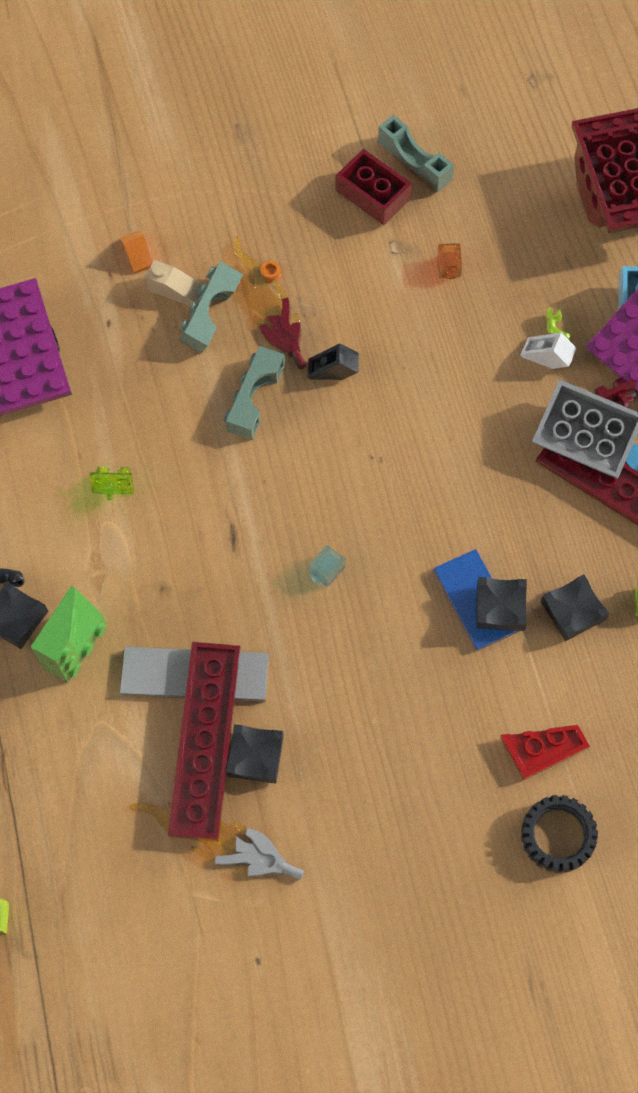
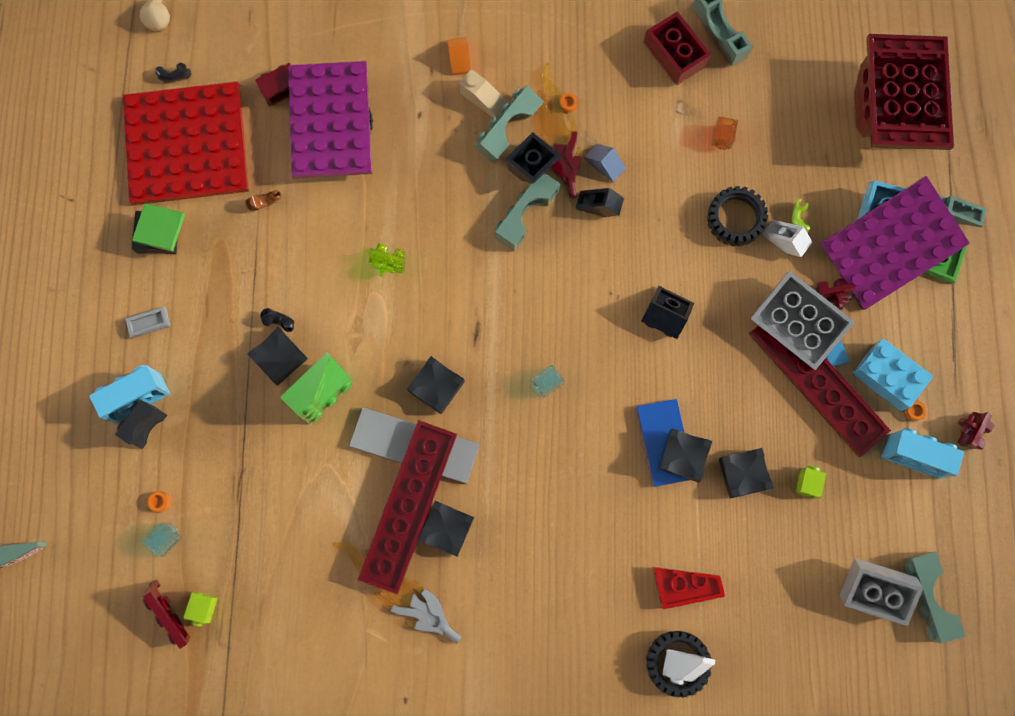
camera: 10 degrees right, 10 degrees up
none -> black brick [407,356,465,414]
none -> black slope [505,132,561,184]
none -> sand blue slope [584,144,626,183]
none -> black slope [641,286,694,339]
none -> white slope [662,649,715,684]
none -> black tyre [707,186,768,246]

